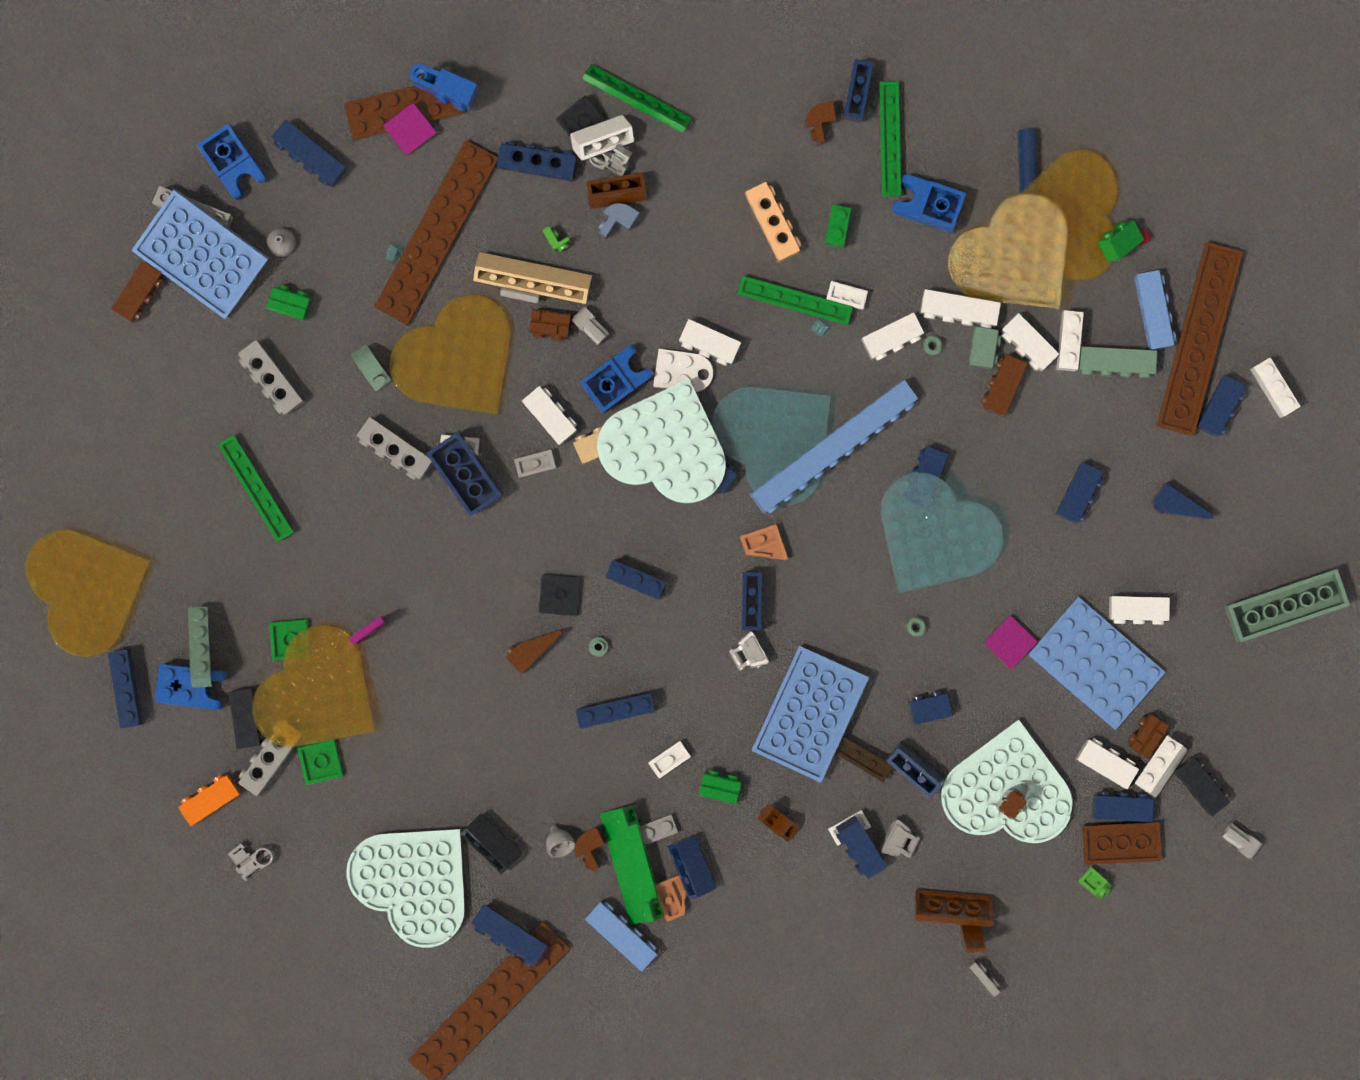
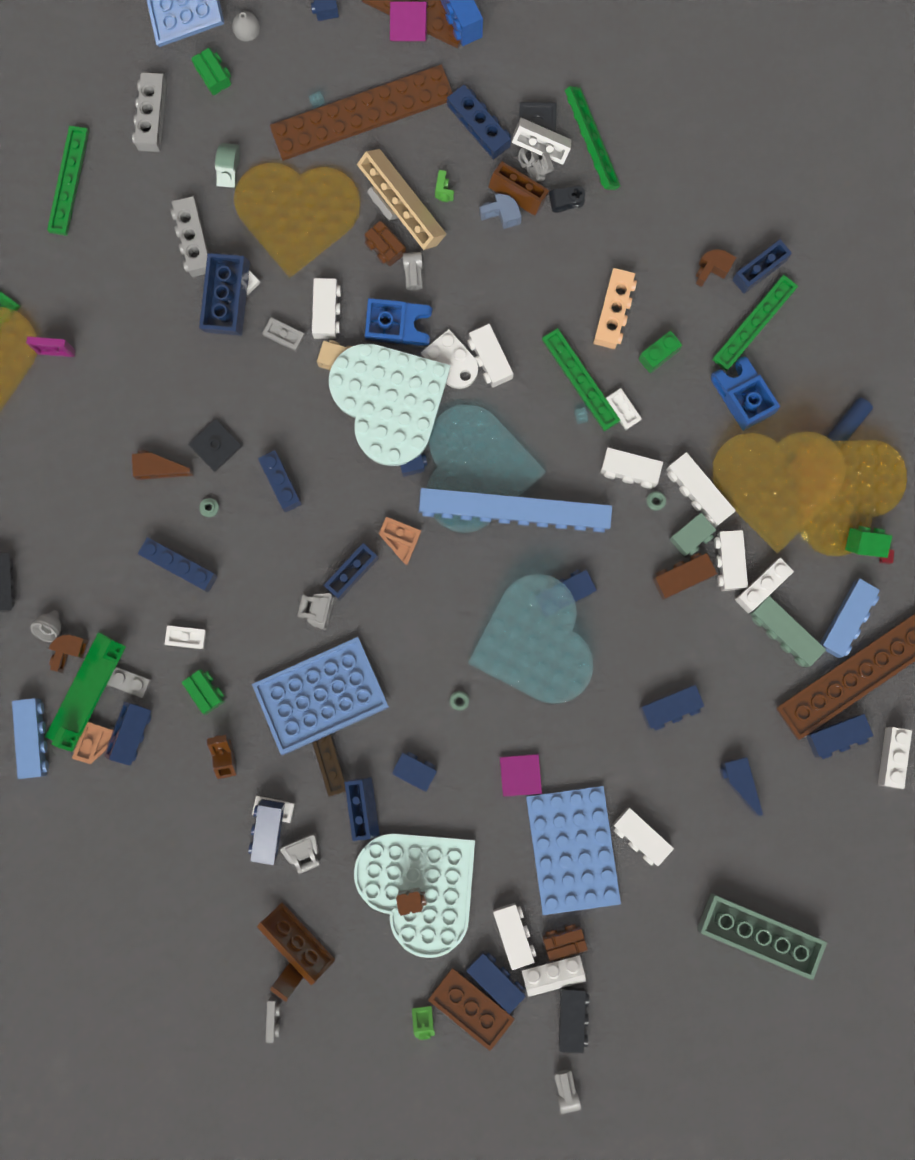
camera: 45 degrees right, 5 degrees down
none -> black piece [549,186,585,213]

